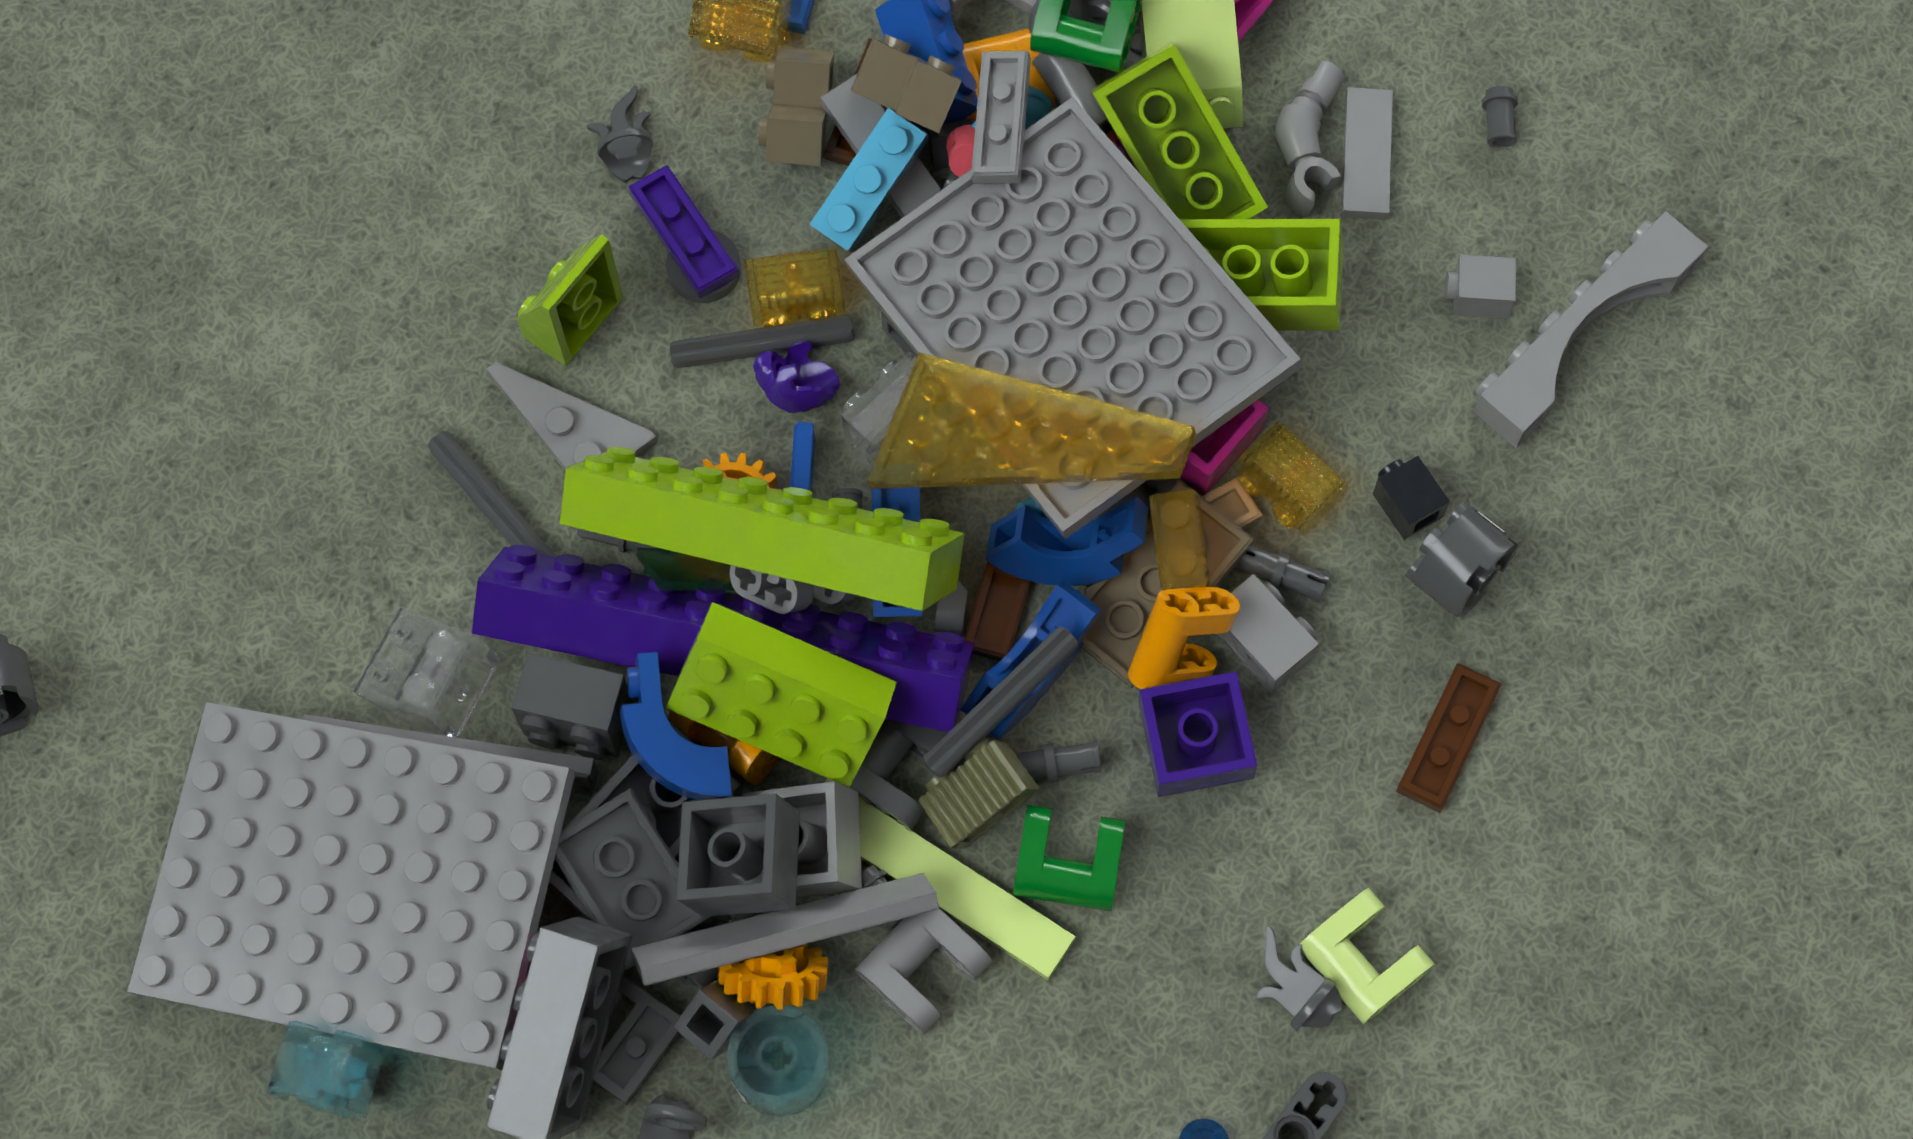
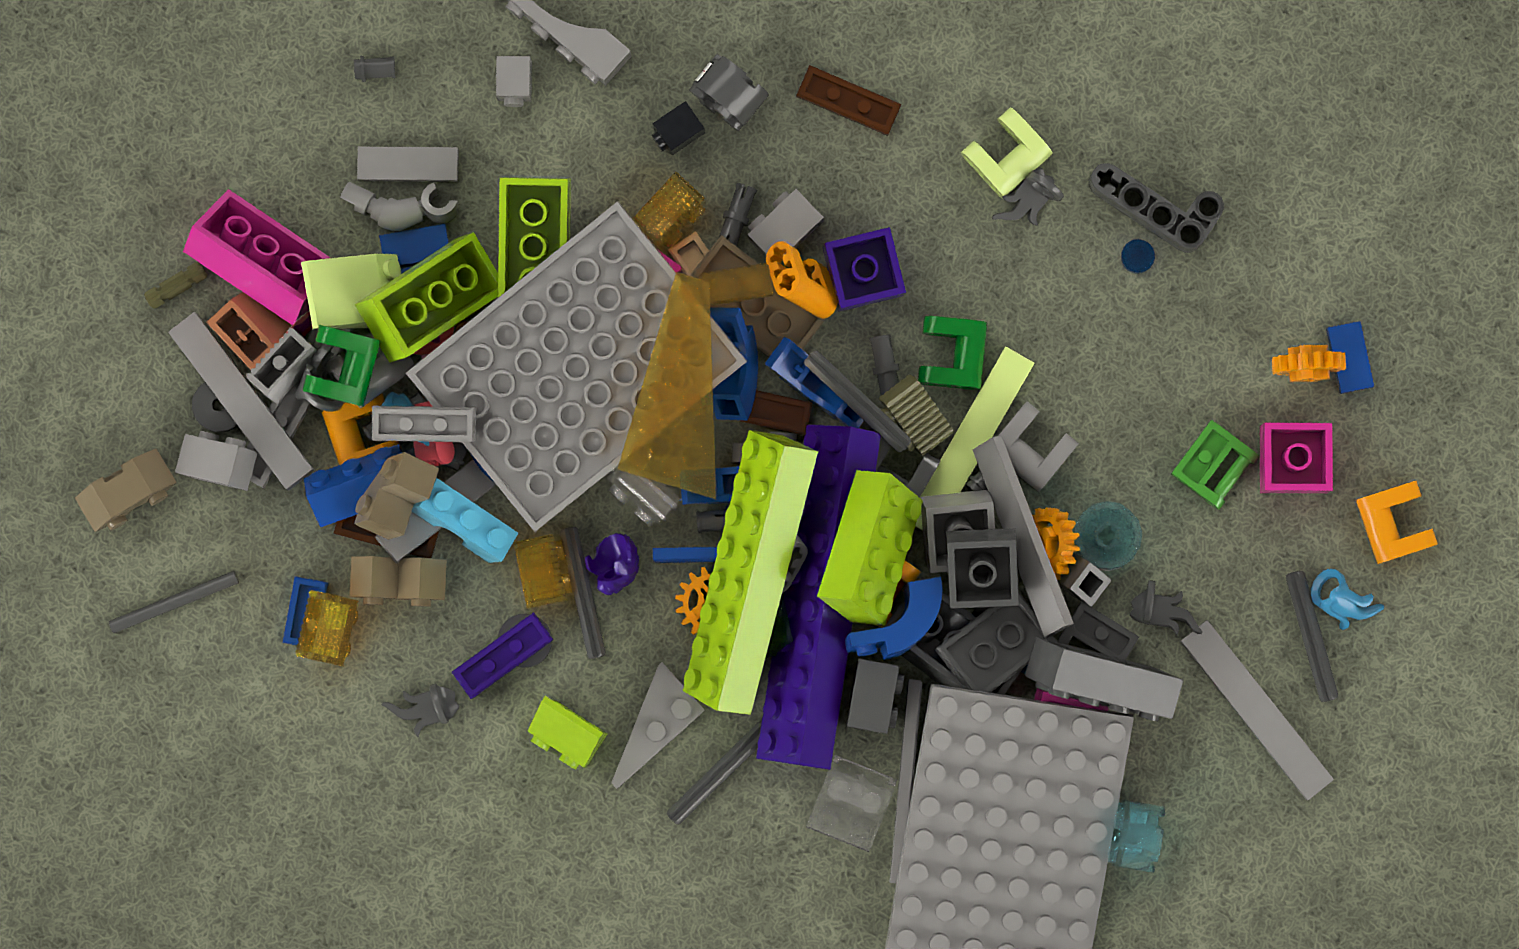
camera: 90 degrees left, 15 degrees up
none -> blue tile [379,224,449,267]

